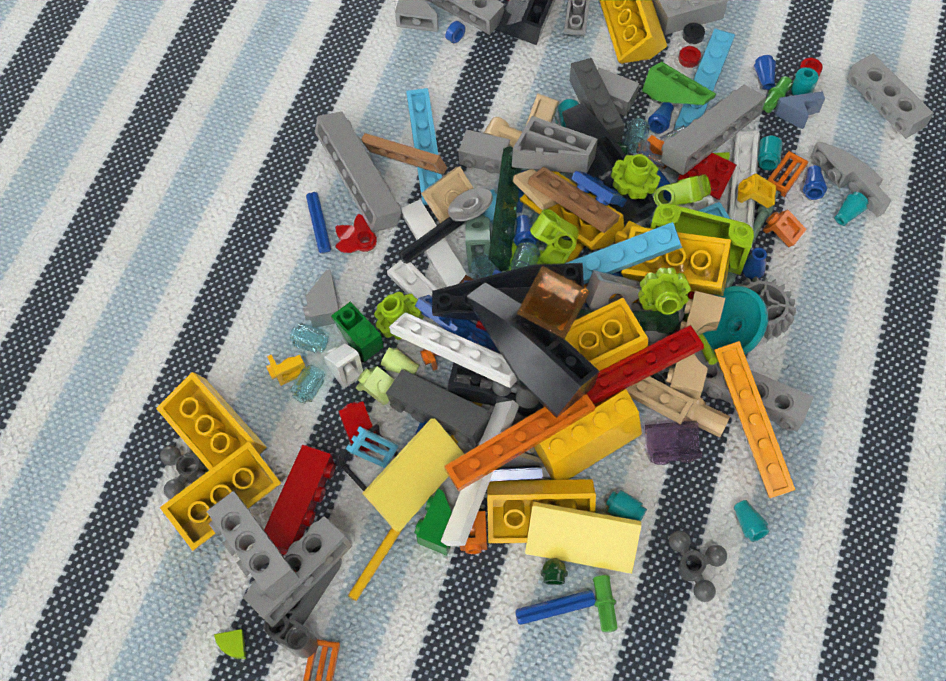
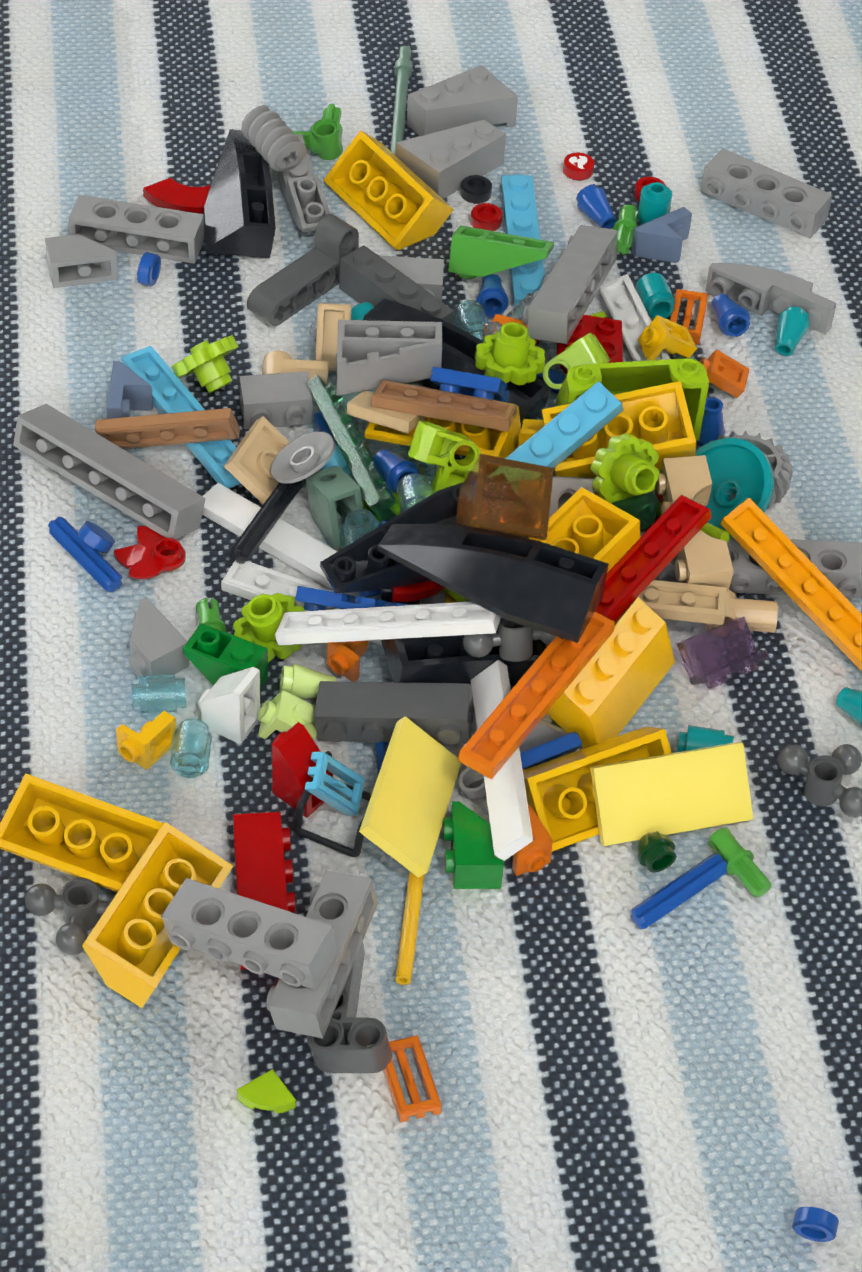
camera: 30 degrees left, 15 degrees down
none -> blue tile [78,521,115,553]
none -> sand blue slope [107,361,153,419]
none -> lime plant [171,335,239,393]
none -> bright green pin [196,598,226,632]
none -> dark grey beam [247,214,359,326]
none -> red tile [563,152,594,181]

